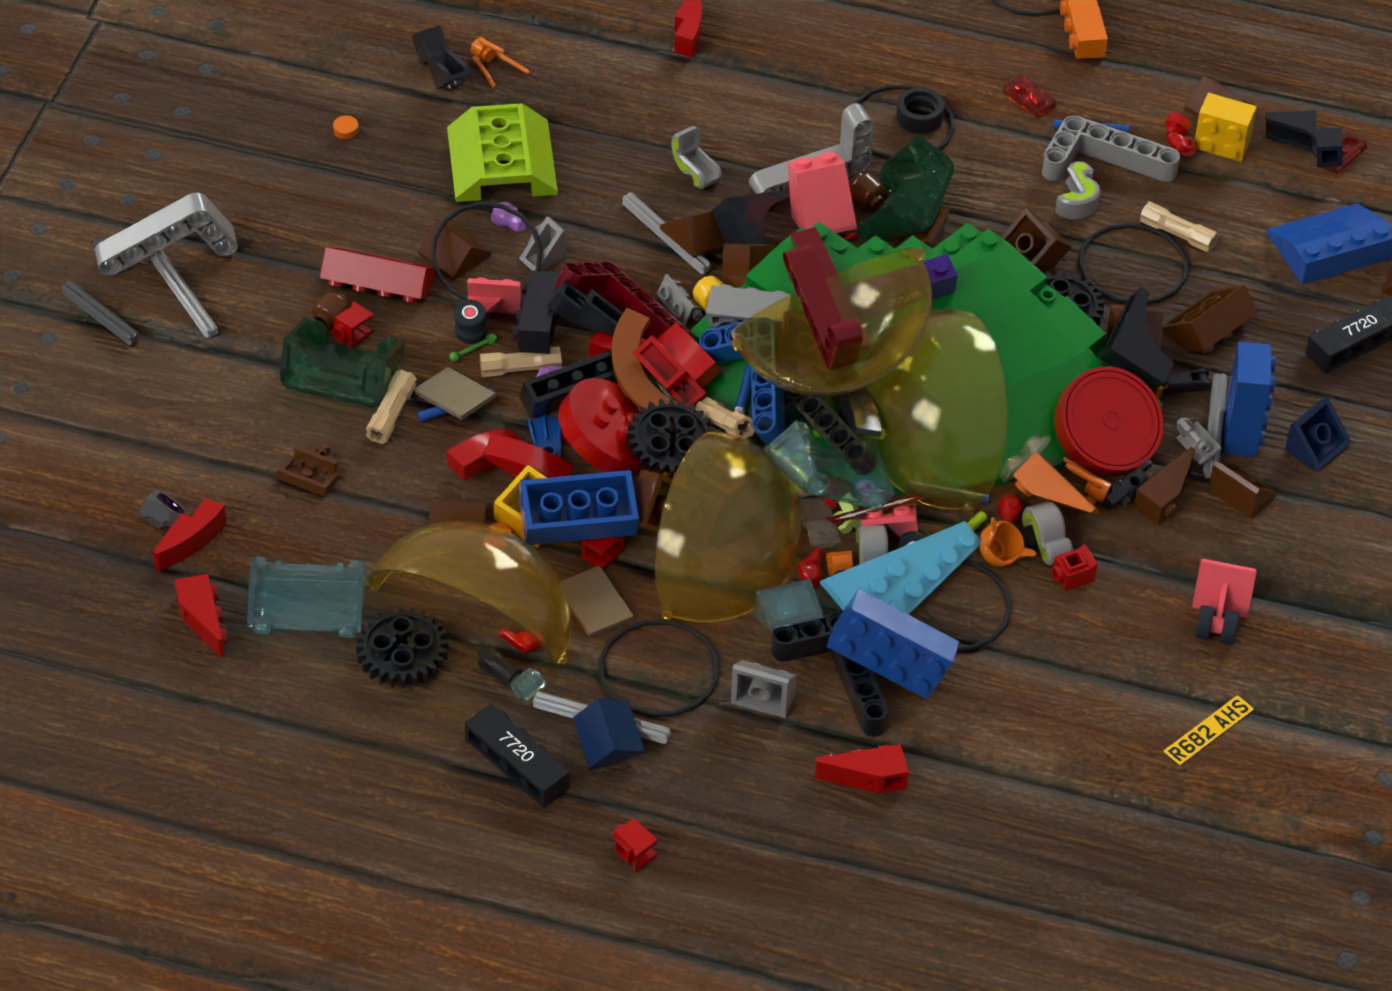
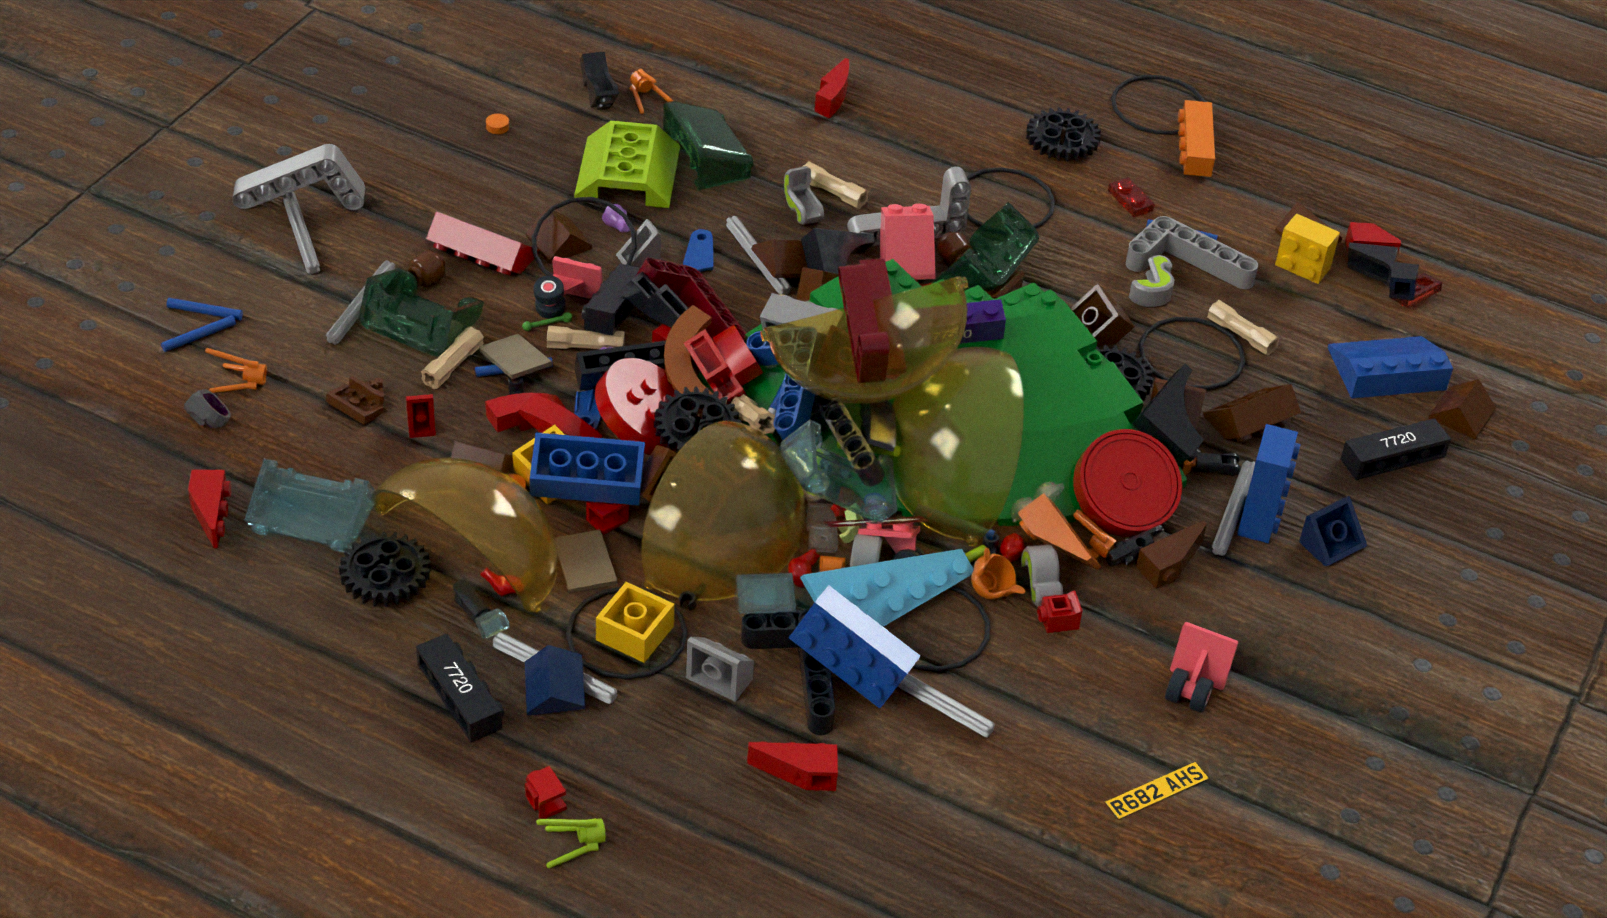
camera: 10 degrees right, 5 degrees down
dark grey axle [61,281,139,345] -> none
red slope [153,498,227,571] -> none
red window [332,302,374,348] -> none
light grey hinge [656,274,703,327] -> none
black tyre [896,88,945,134] -> none
red arm [1164,112,1197,157] -> none
light grey hinge [1176,418,1222,465] -> none
reddish brown slope [1208,460,1277,519] -> none
none -> blue bar [161,315,236,352]
none -> blue bar [166,298,243,320]
none -> orange plant [205,348,267,393]
none -> light grey axle [326,260,396,345]
none -> red slope [405,394,436,438]
none -> black hand [508,377,524,395]
none -> lime plant [536,818,606,868]
none -> yellow brick [596,582,675,663]
none -> clear green windscreen [663,101,753,190]
none -> black hand [679,582,706,611]
none -> blue piece [683,229,713,272]
none -> tan axle [803,161,869,209]
none -> light grey axle [898,674,995,737]
none -> black hand [982,534,999,554]
none -> black gear [1026,107,1101,162]
none -> red slope [1345,222,1401,256]

